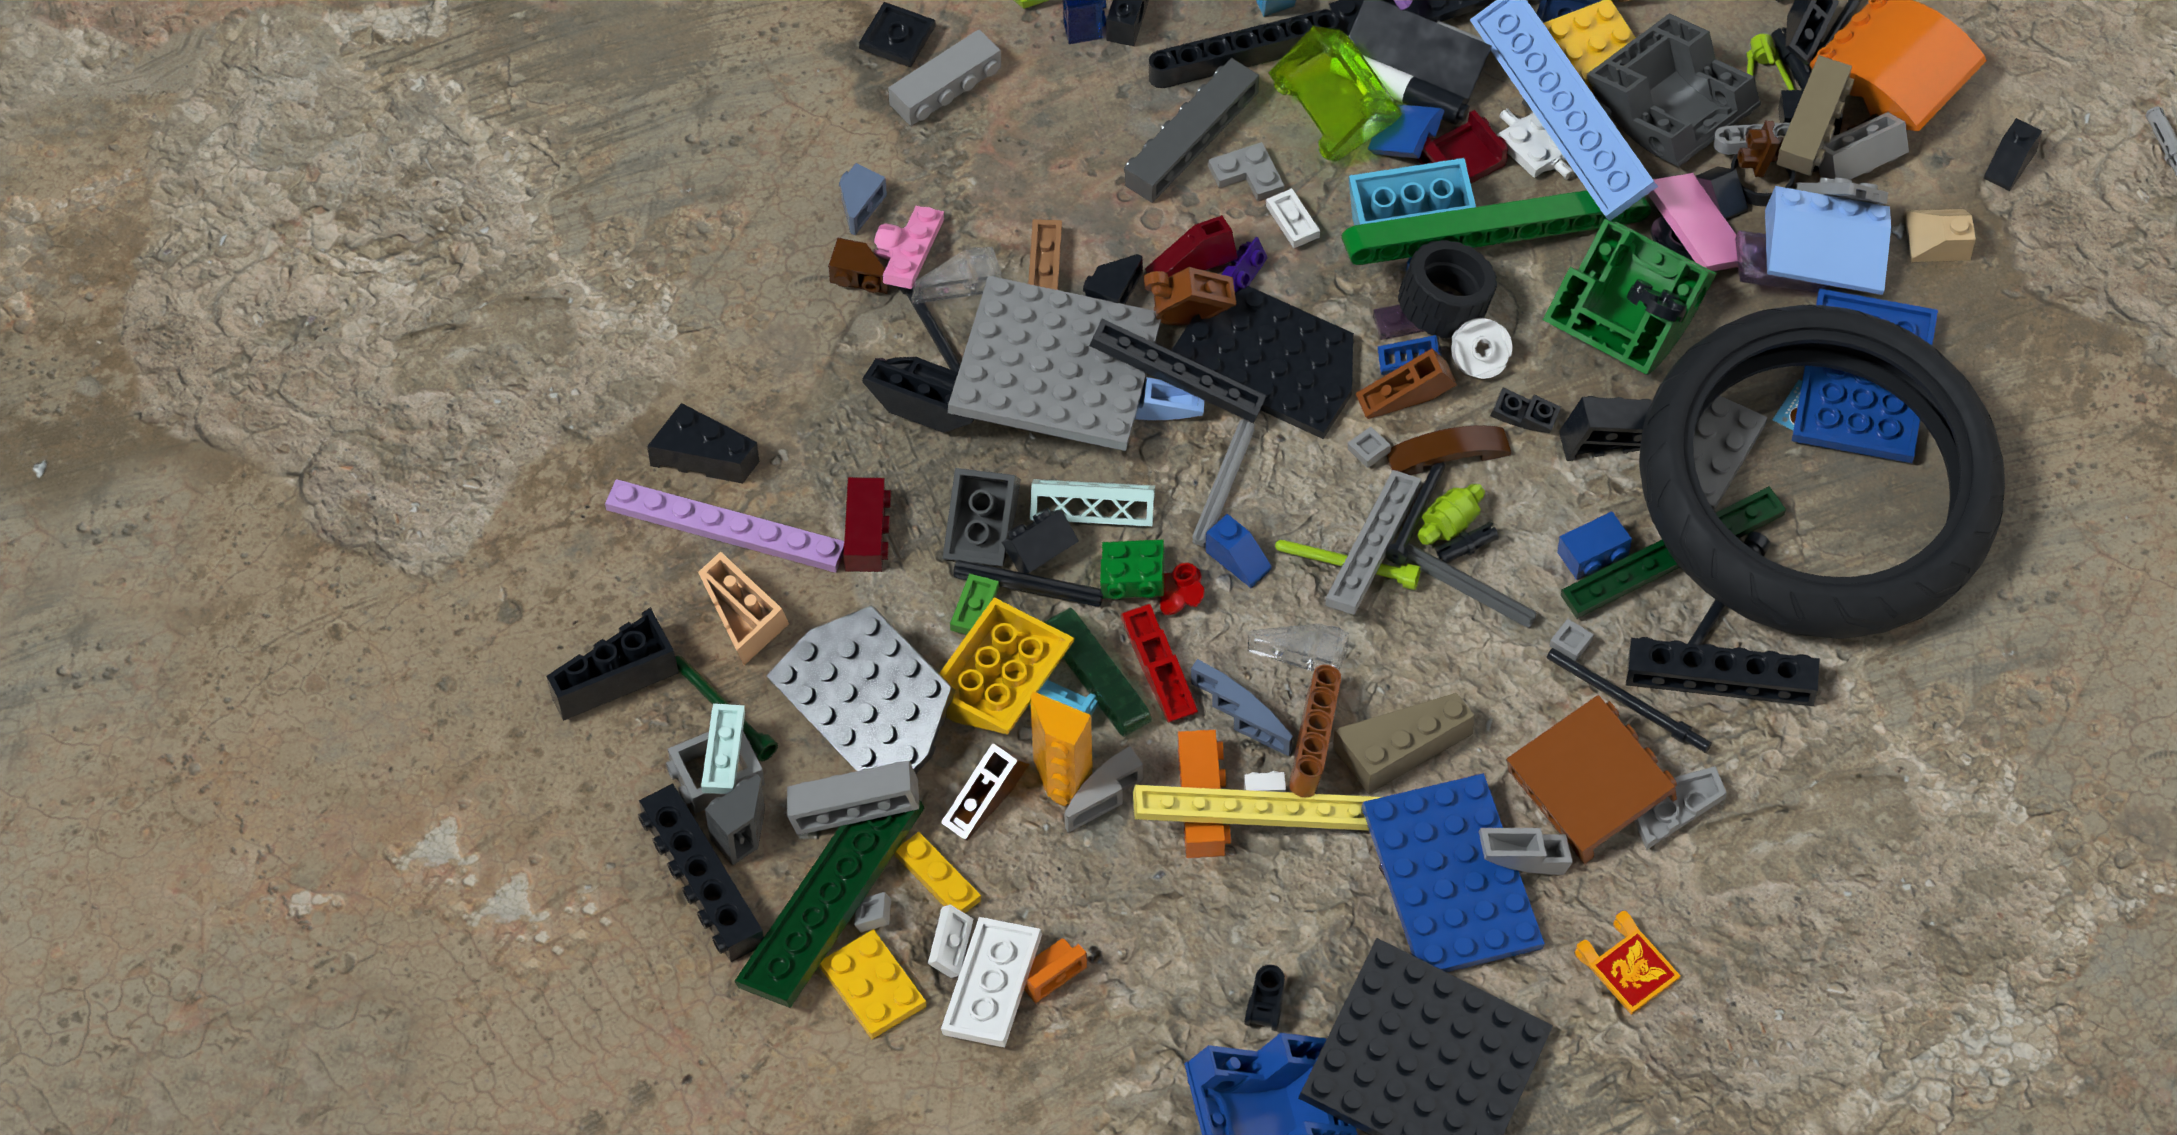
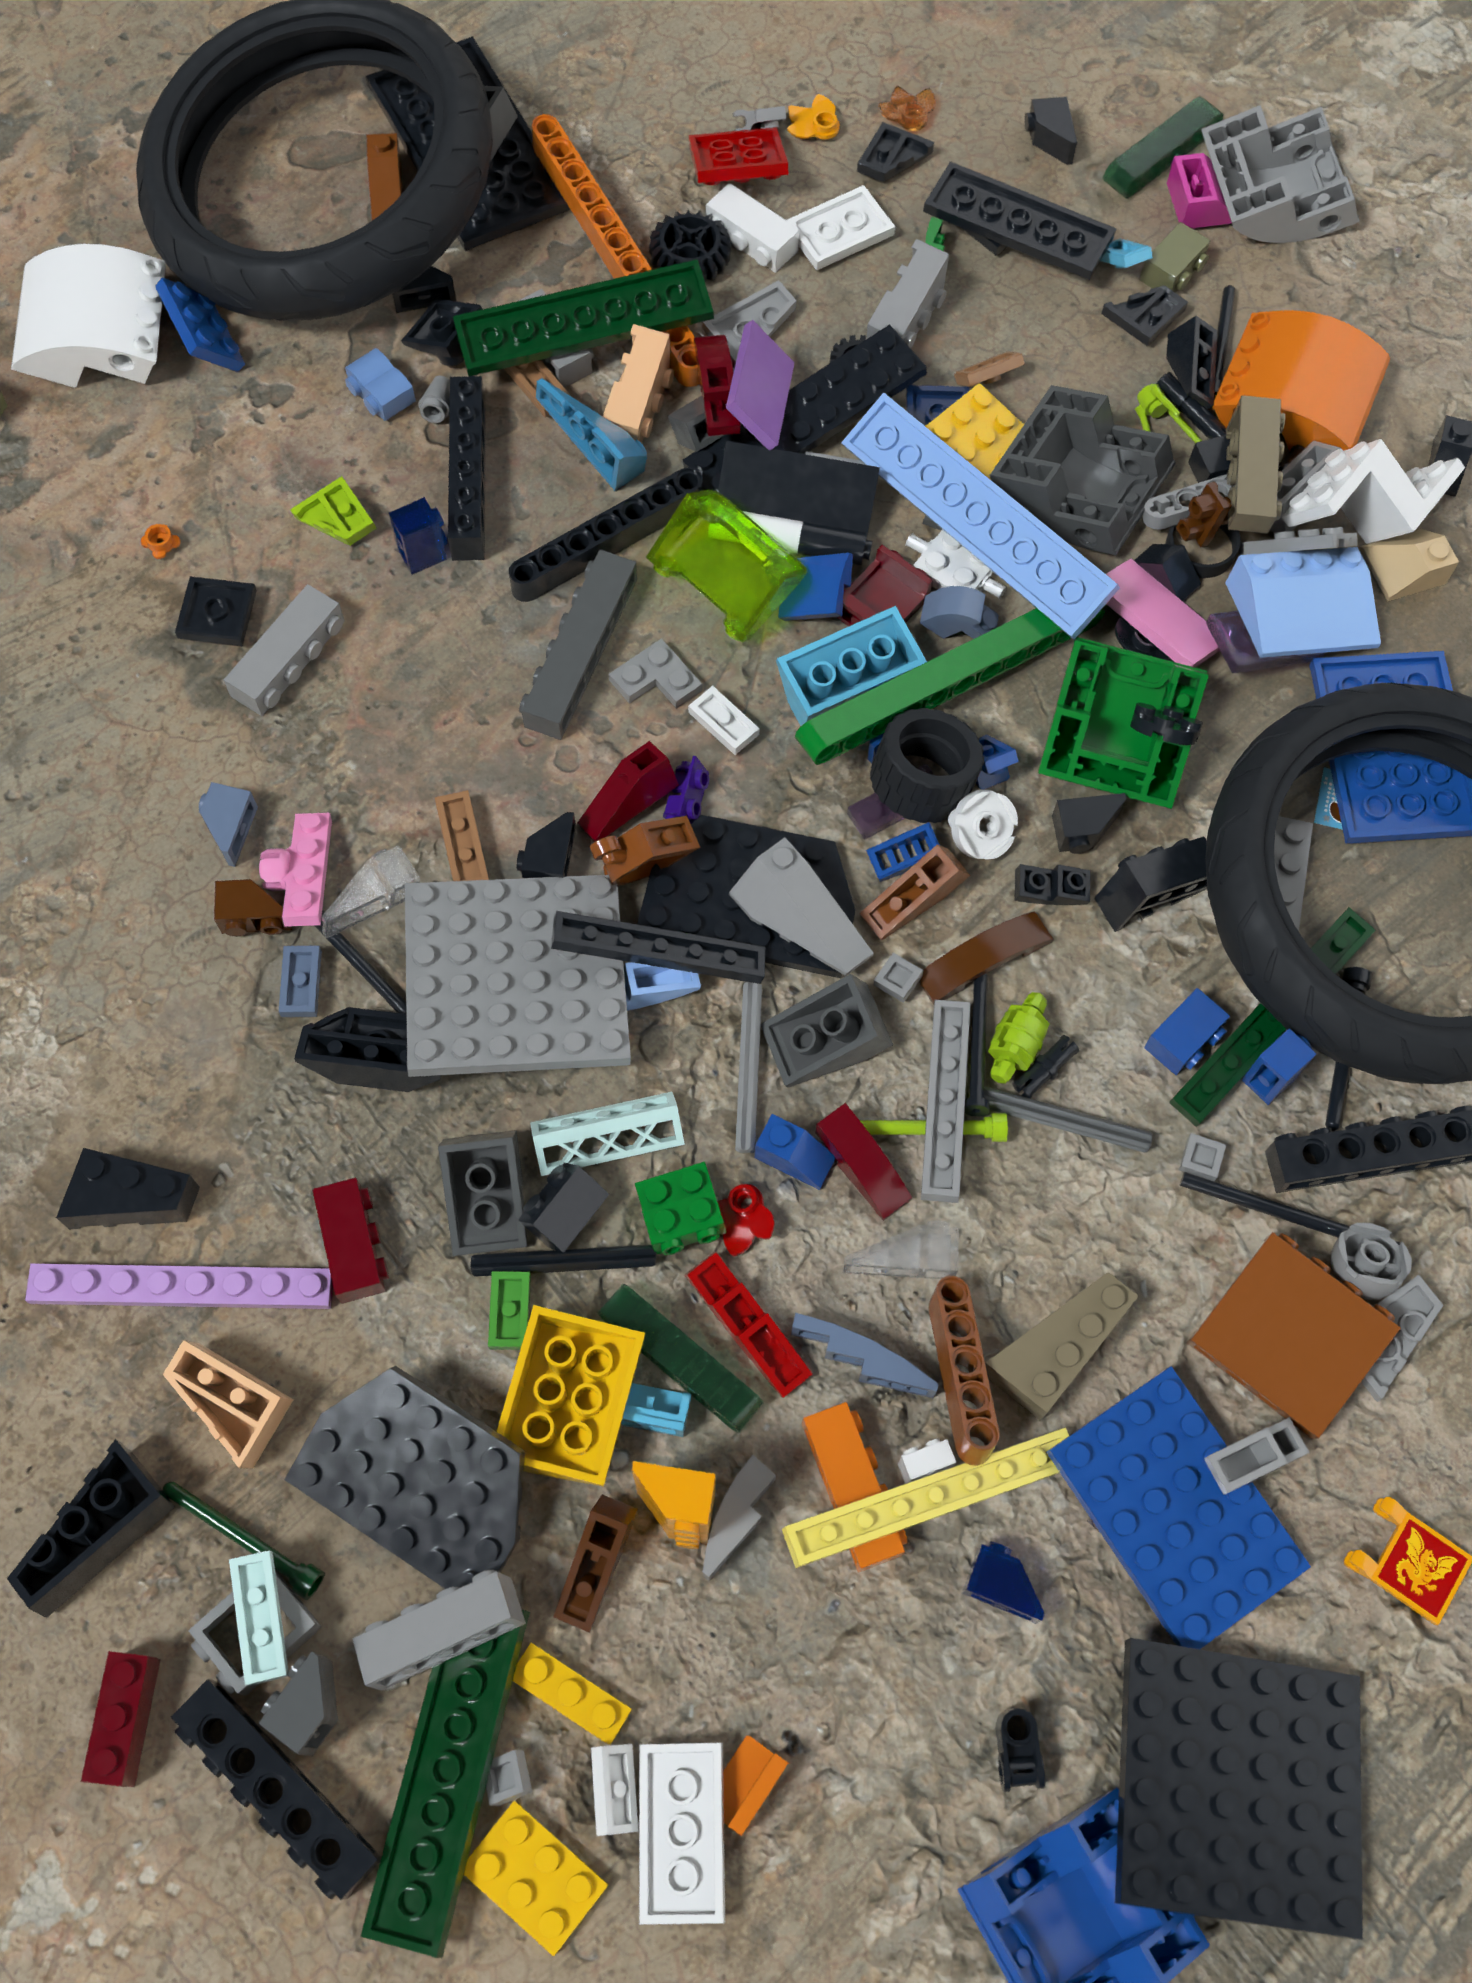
camera: 20 degrees left, 10 degrees up
none -> dark red brick [81,1651,161,1787]
none -> sand blue plate [279,946,322,1017]
none -> light grey wedge [729,837,874,976]
none -> dark grey slope [761,974,893,1087]
none -> dark red slope [815,1103,912,1221]
none -> sand blue brick [920,586,999,639]
none -> clear blue slope [962,1541,1045,1624]
none -> blue slope [976,735,1019,790]
none -> black slope [1052,793,1126,854]
none -> blue brick [1242,1028,1316,1105]
none -> white bracket [1282,439,1465,544]
none -> light grey cylinder [1330,1223,1412,1300]

